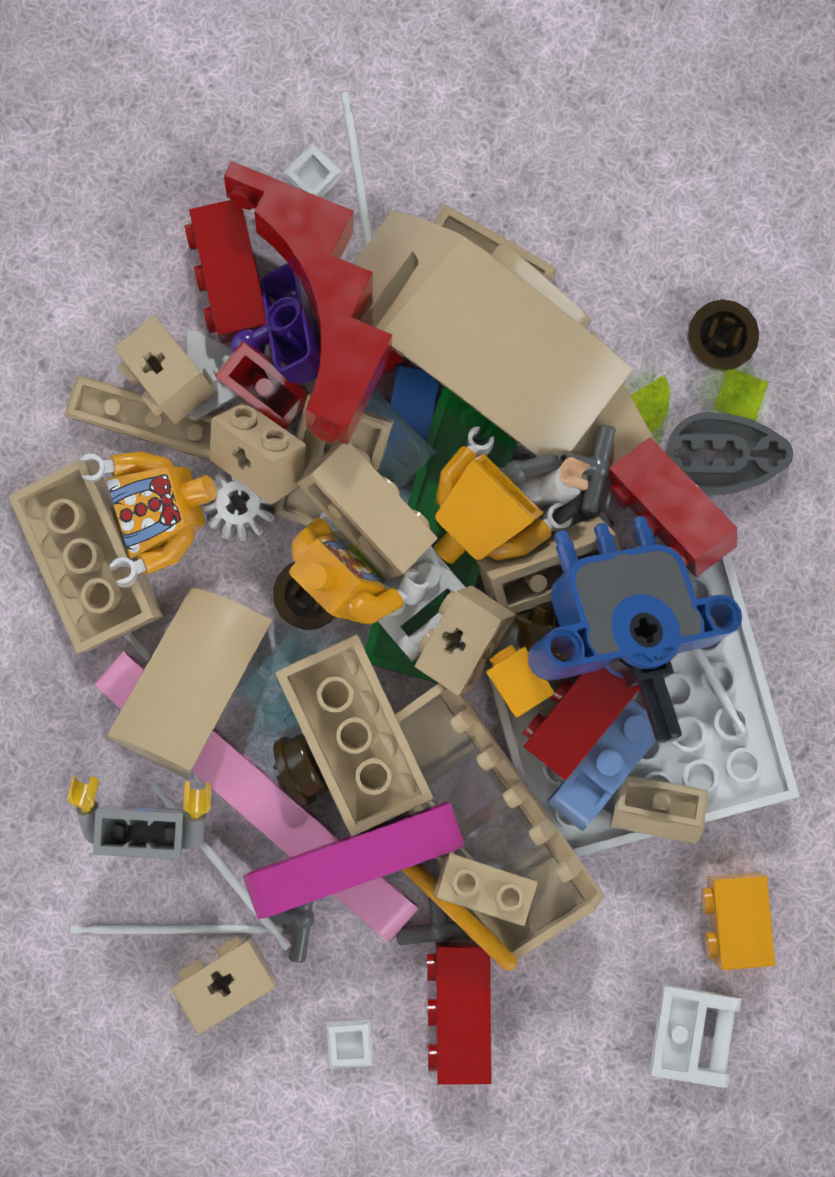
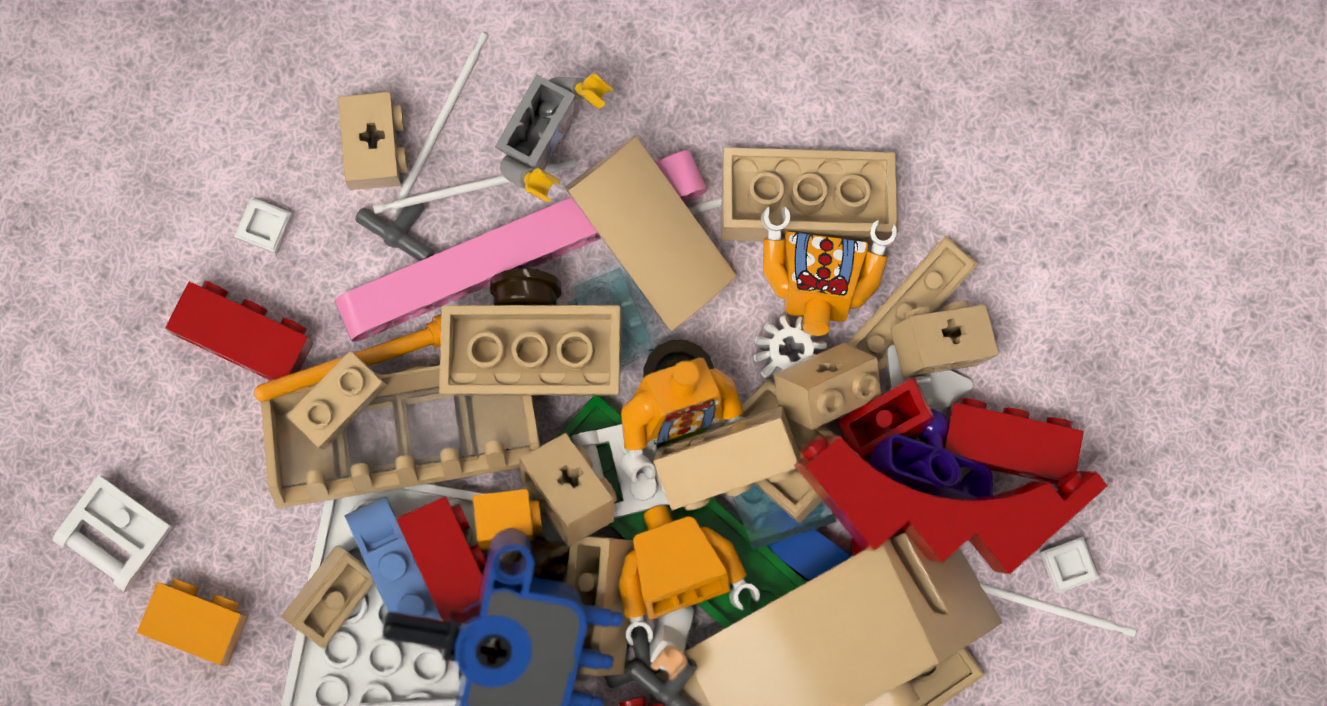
camera: 110 degrees right, 5 degrees down
dark pink beam [243,802,466,919] -> none
dark grey piece [396,897,481,945] -> none
dark grey piece [499,452,560,485] -> none

